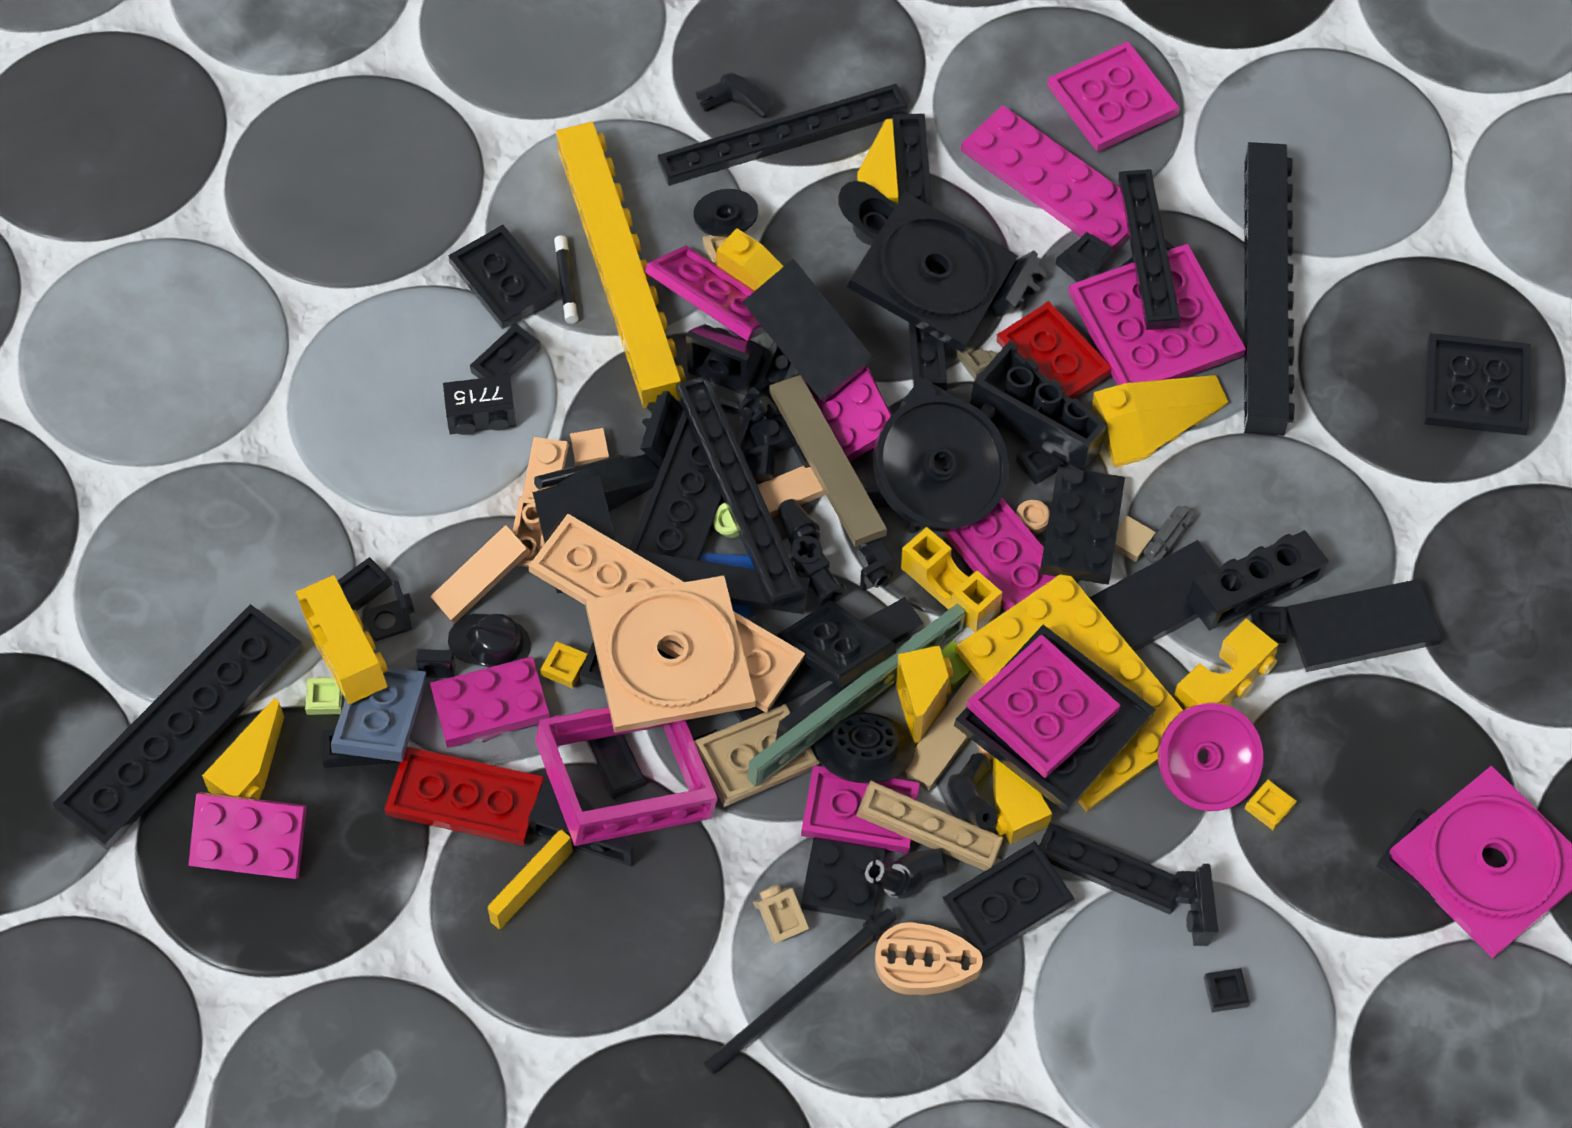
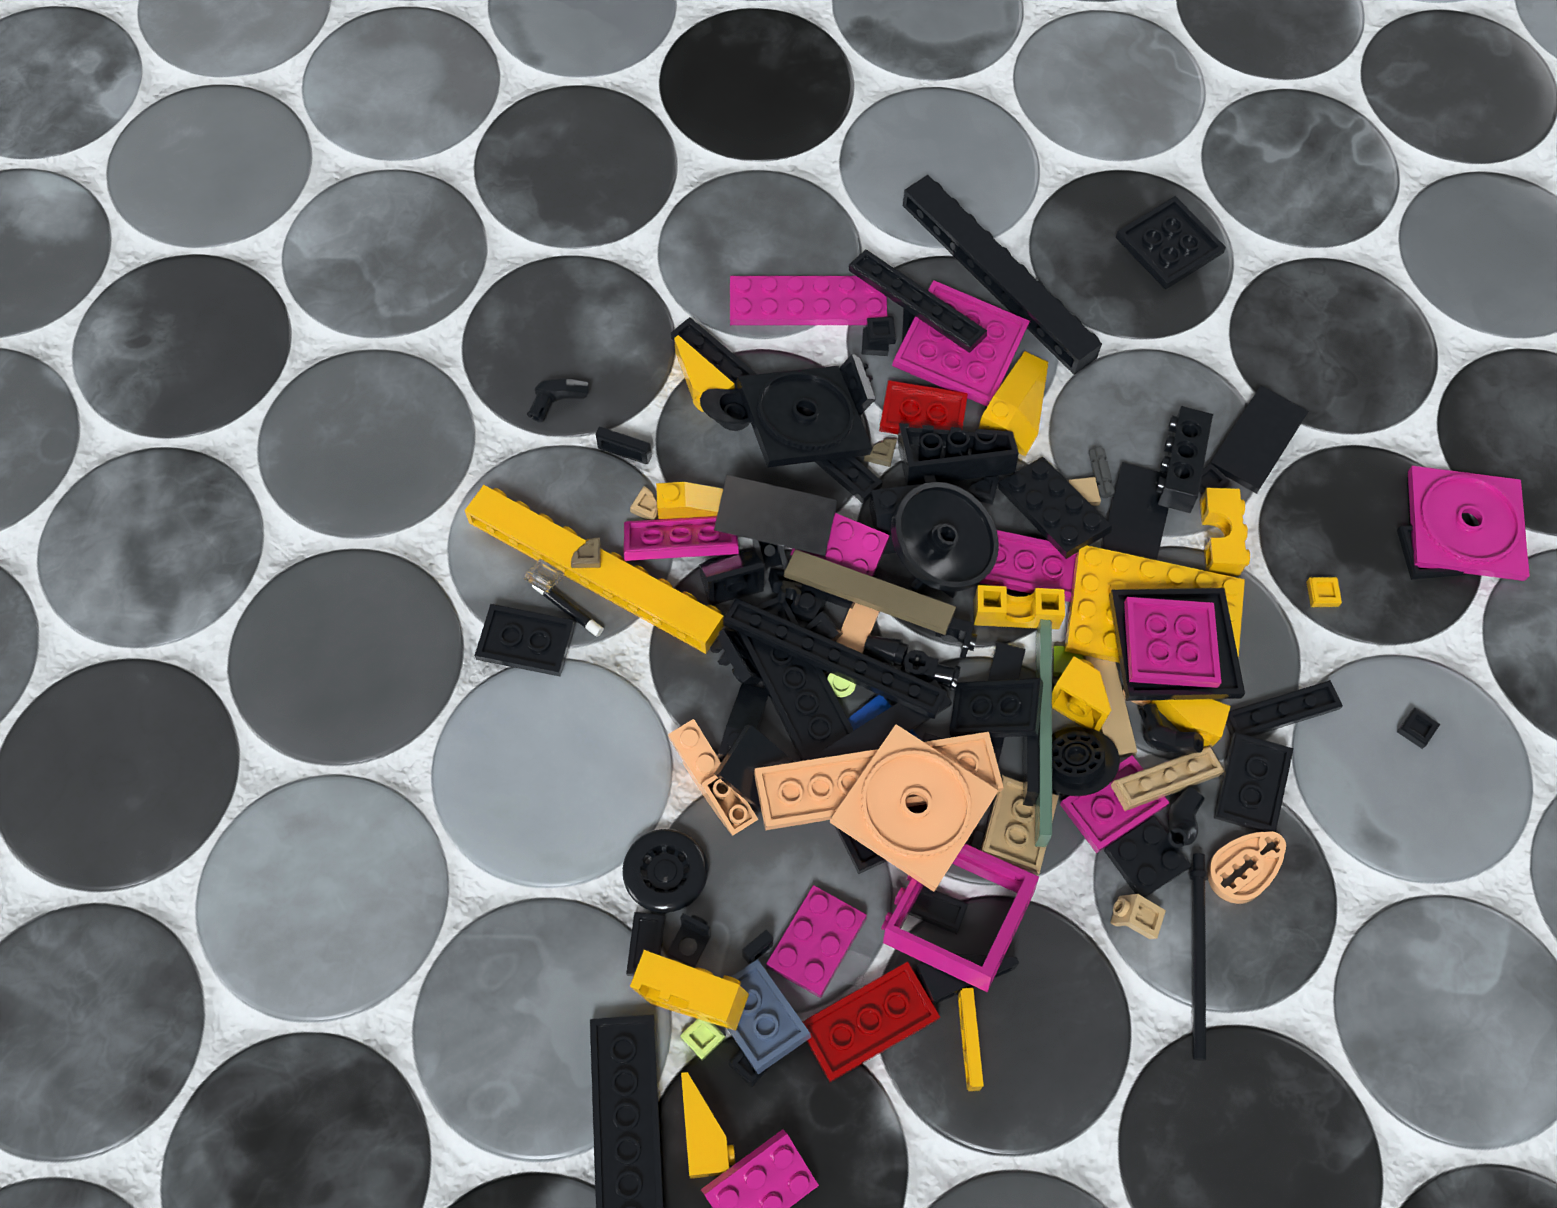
camera: 45 degrees left, 5 degrees up
light nougat tile [430,525,531,623] -> none
black brick [443,375,516,435] -> none
black piece [448,614,531,667] -> none
black plate [470,323,541,378] -> none
black bar [534,454,624,489] -> none
yellow plate [540,641,588,689] -> none
light nougat tile [570,428,609,466] -> none
black tile [658,83,908,186] -> none
black dish [693,189,758,237] -> none
light nougat tile [1016,500,1050,535] -> none
dark pink plate [1047,41,1179,152] -> none
dark pink dish [1158,703,1263,811] -> none
black plate [1172,864,1219,946] -> none
none -> clear tile [524,559,564,594]
none -> dark tan tile [571,537,601,568]
none -> black tile [595,426,652,464]
none -> black wheel [622,829,708,913]

